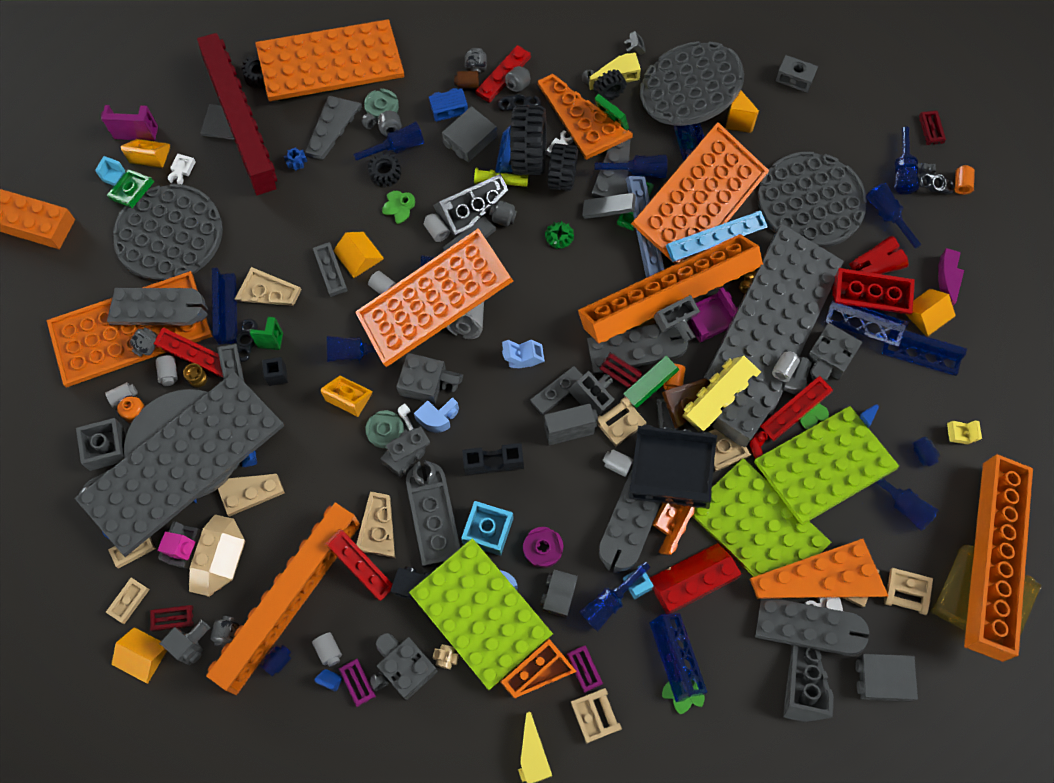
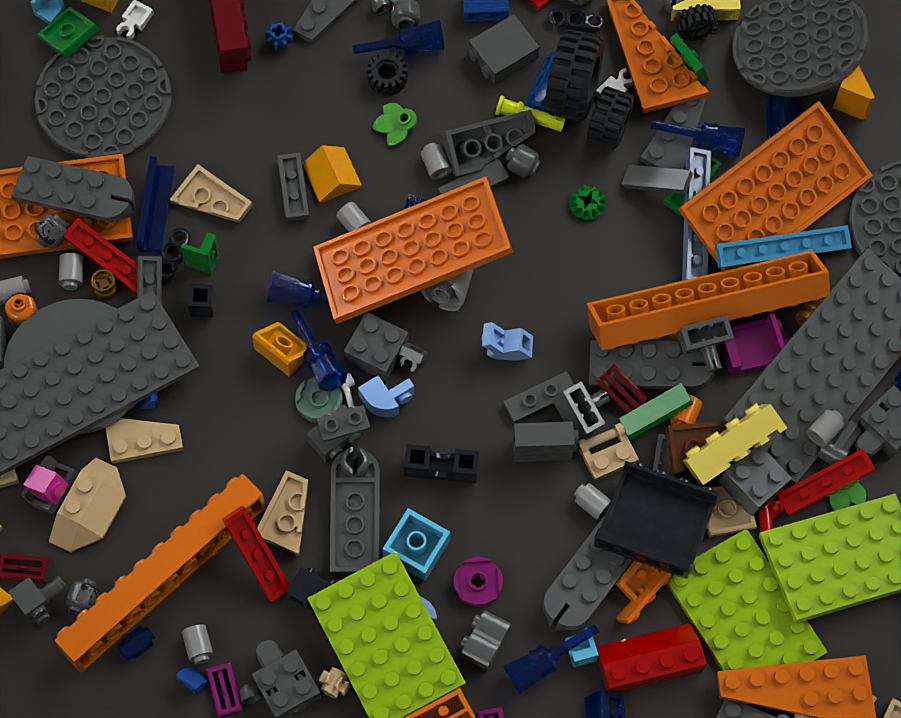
camera: 10 degrees right, 0 degrees up
none -> clear blue piece [290,310,347,392]

